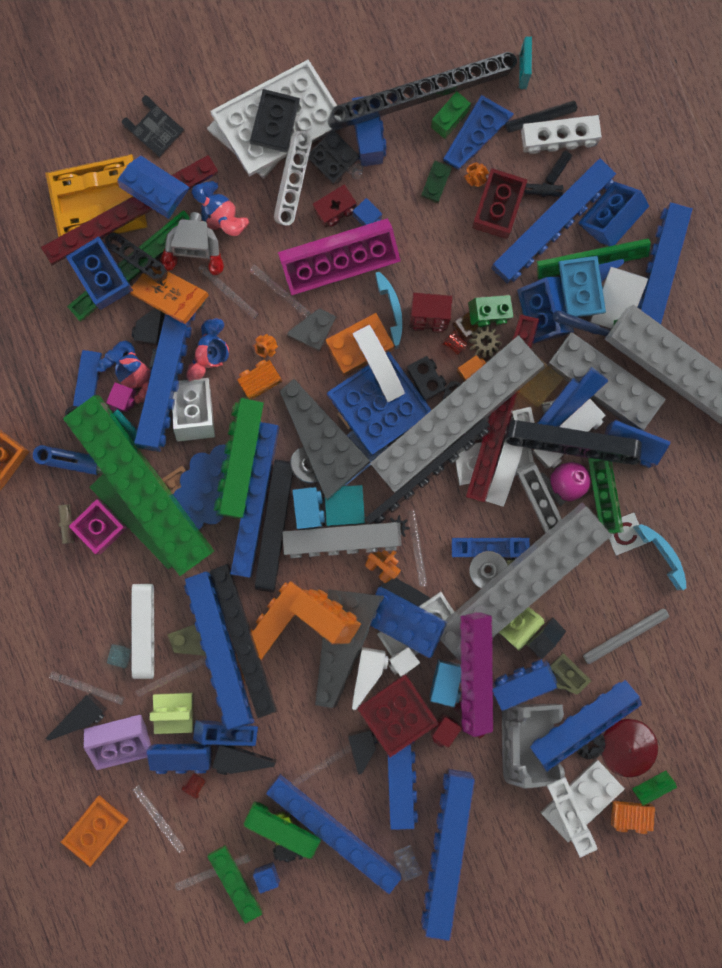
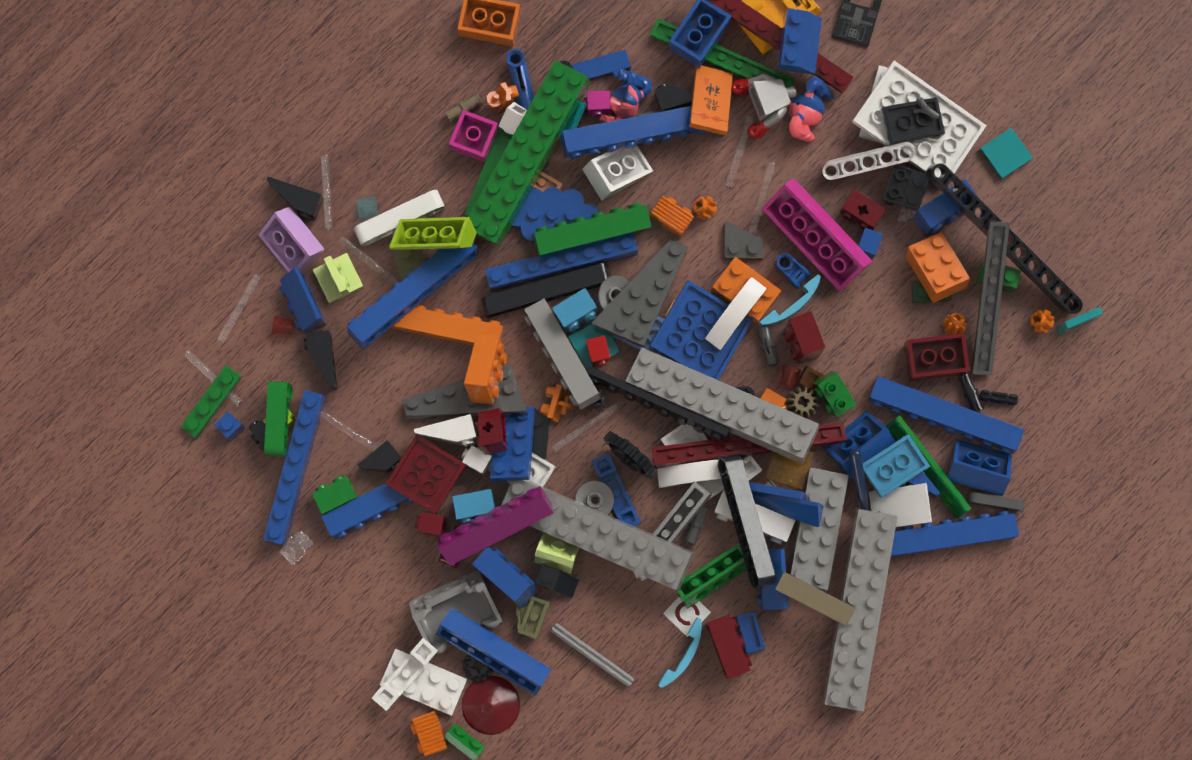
camera: 65 degrees right, 5 degrees down
orange tile [60,795,129,867] -> none
black beam [105,232,168,282] -> none
blue hair [186,318,229,381] -> none
blue slope [193,720,258,746] -> none
black plate [209,564,278,718] -> none
black brick [406,356,447,401] -> none
blue brick [421,769,475,941] -> none
blue wing [443,95,514,170] -> none
black axle [505,100,578,133] -> none
white brick [521,115,602,154] -> none
dark pink cylinder [551,462,590,501] -> none
none -> green brick [312,475,358,515]
none -> lime slope [389,217,477,250]
none -> dark red brick [475,408,508,455]
none -> orange hips [486,82,519,113]
none -> white brick [499,102,527,135]
none -> red brick [586,335,611,367]
none -> black gear [603,431,657,479]
none -> dark red brick [706,614,752,679]
none -> blue tile [736,611,765,654]
none -> dark grey pin [758,326,780,366]
none -> blue piece [774,253,811,289]
none -> dark tan tile [775,572,855,626]
none -> orange brick [905,232,970,303]
none -> dark grey bar [914,97,939,120]
none -> dark grey beam [968,492,1025,512]
none -> dark grey plate [971,221,1010,375]
none -> teal tile [979,128,1033,180]
none -> orange gear [1030,309,1055,333]

